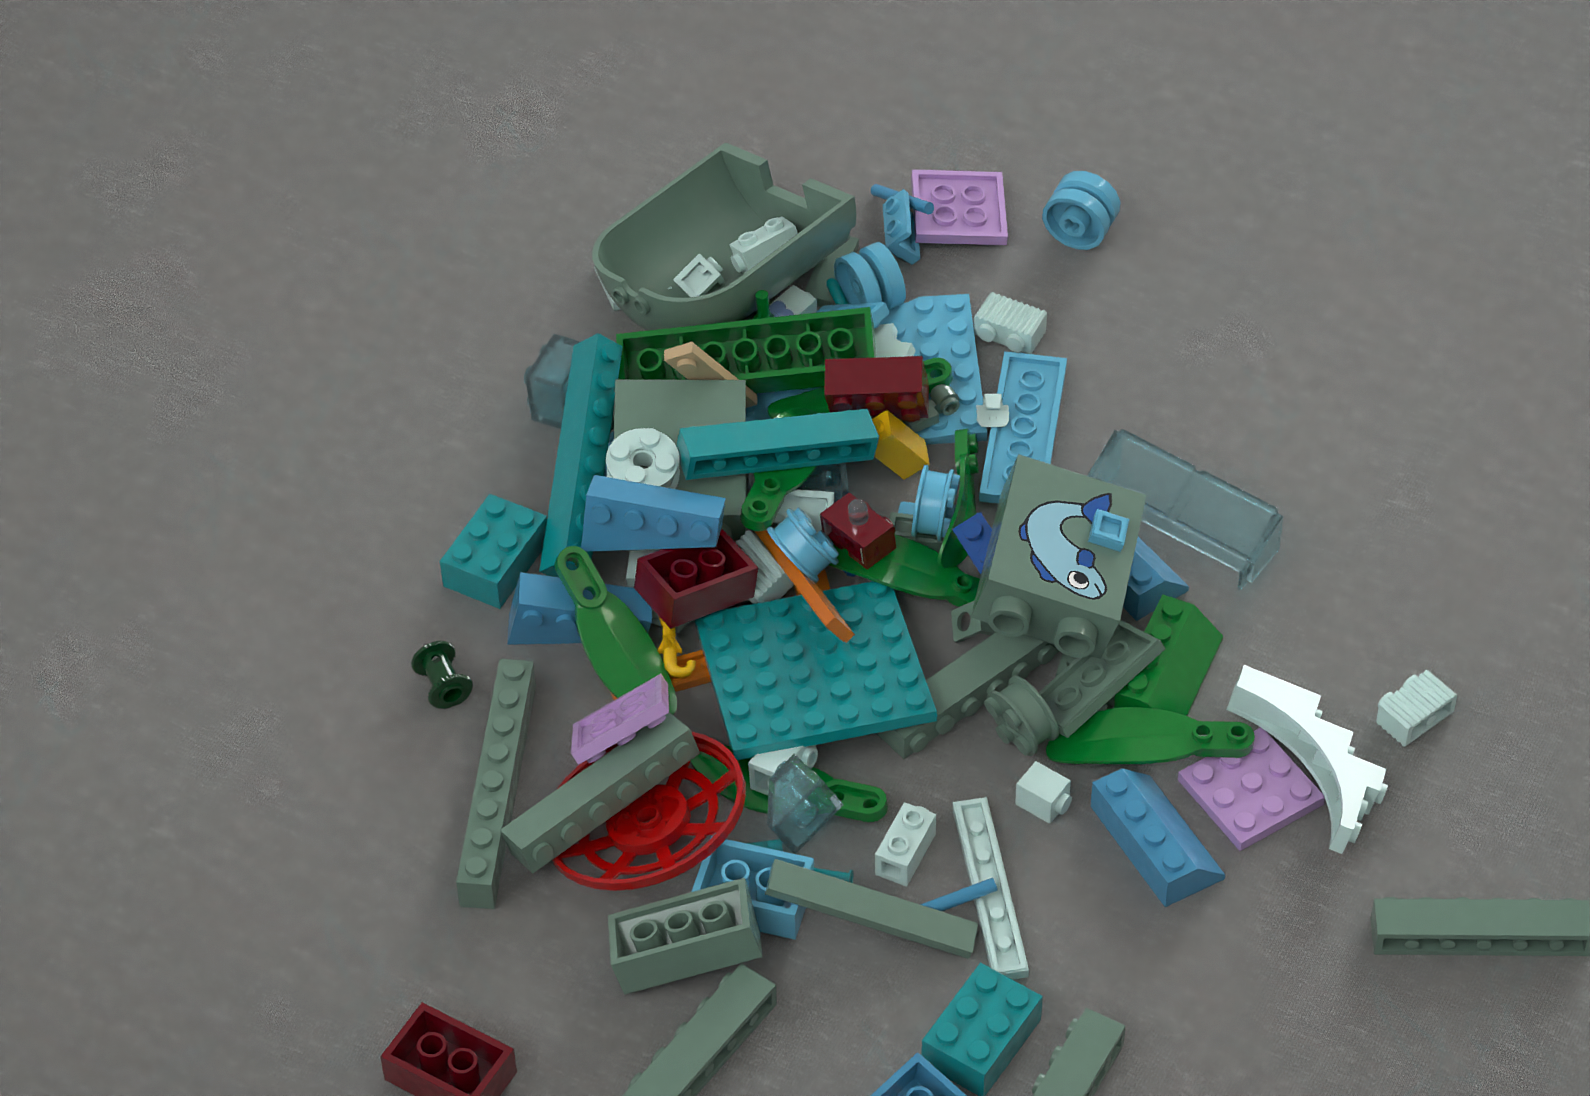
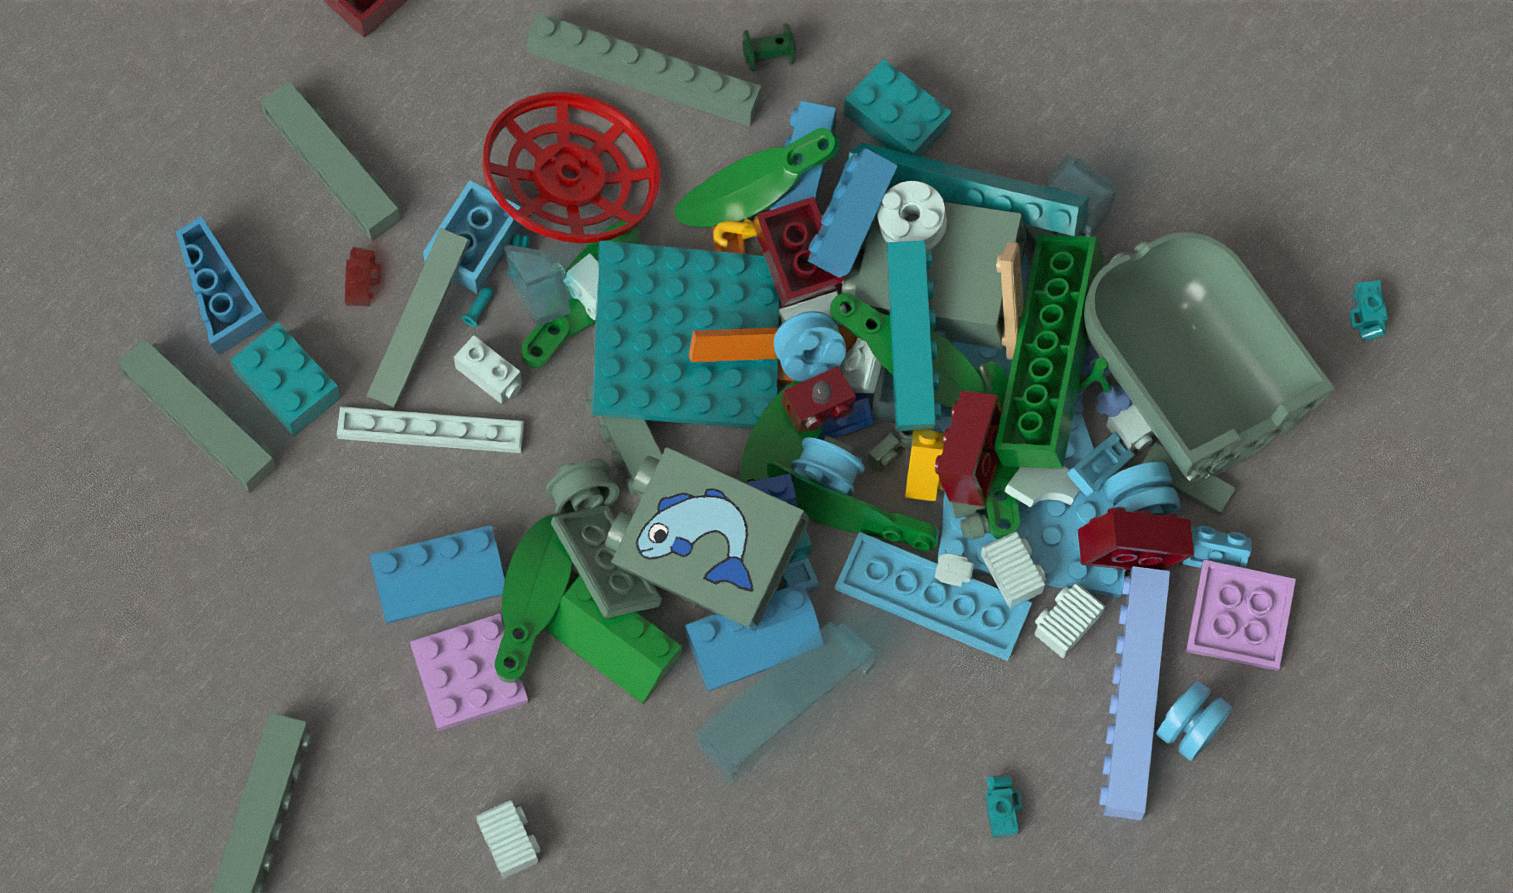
camera: 100 degrees right, 20 degrees up
sand green brick [500,712,700,874] -> none
lavender plate [571,674,669,765] -> none
sand green slope [608,878,763,995] -> none
light aqua bracket [673,254,725,297] -> none
light aqua brick [729,216,798,274] -> none
dark azure bar [871,184,934,215] -> none
dark azure bar [920,877,998,911] -> none
light aqua brick [1015,761,1072,824] -> none
medium azure tile [1088,509,1129,552] -> none
light aqua arch [1226,665,1388,854] -> none
none -> clear red piece [345,247,381,306]
none -> sand green plate [867,430,913,471]
none -> light aqua brick [981,531,1046,608]
none -> teal piece [985,776,1023,839]
none -> dark red brick [1078,507,1194,570]
none -> light blue brick [1099,566,1170,820]
none -> teal piece [1349,280,1388,341]

